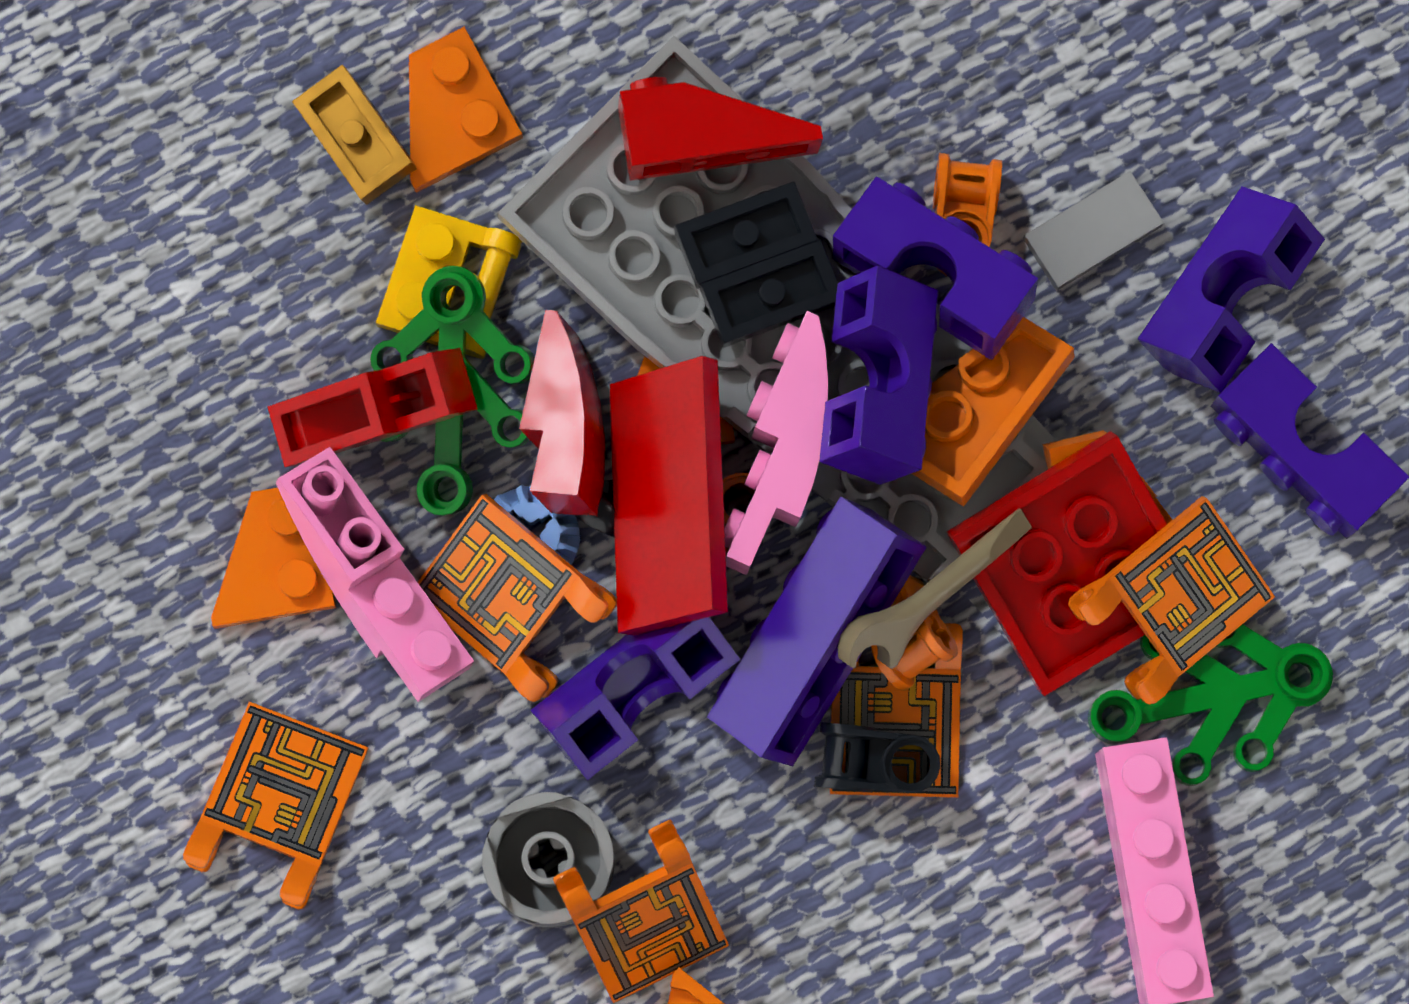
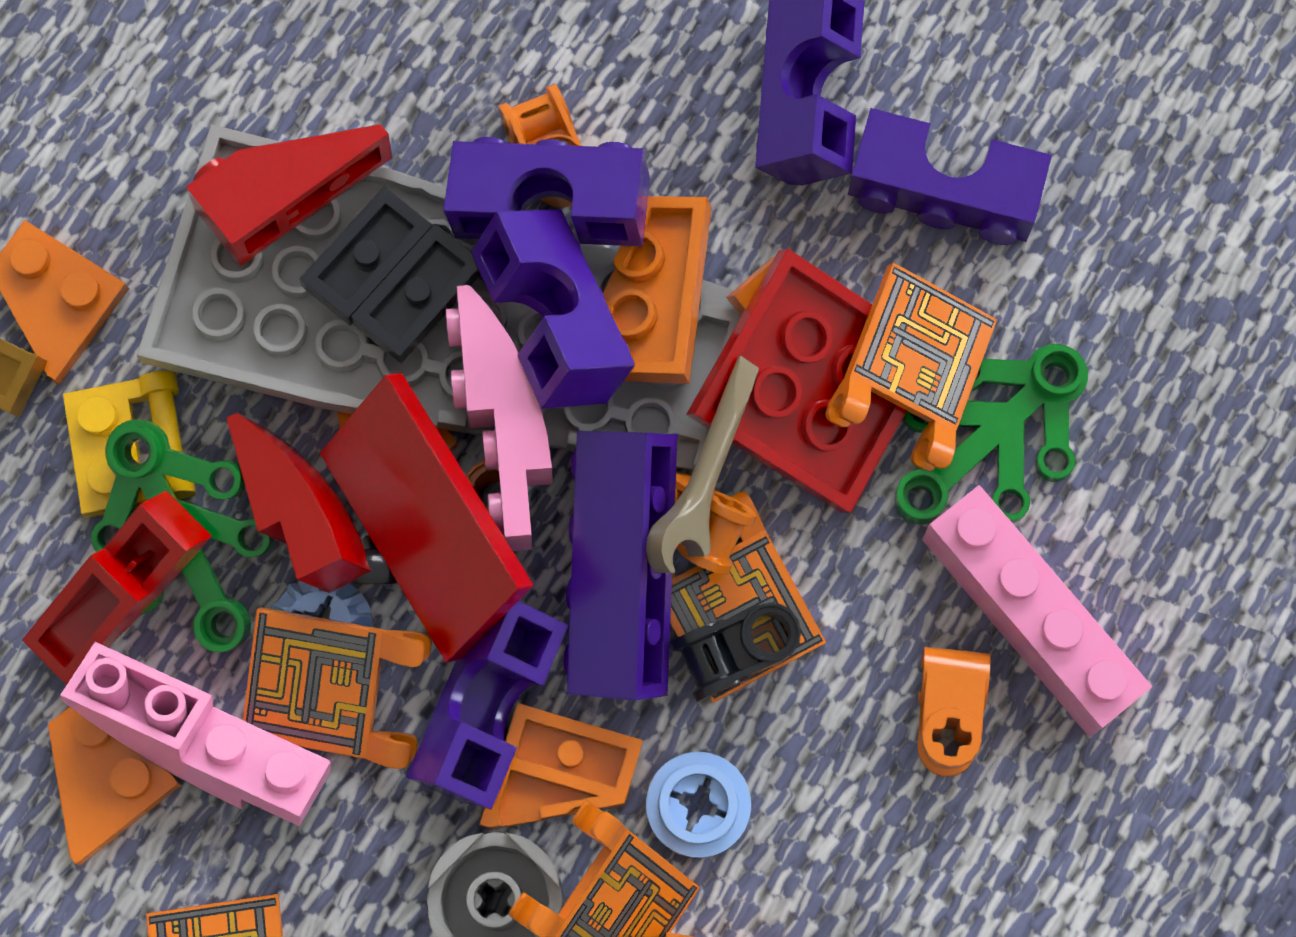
camera: 25 degrees left, 5 degrees down
light grey tile [1023,171,1164,291] -> none
none -> orange wing [479,703,643,830]
none -> light blue gear [646,752,751,858]
none -> orange piece [917,647,990,777]

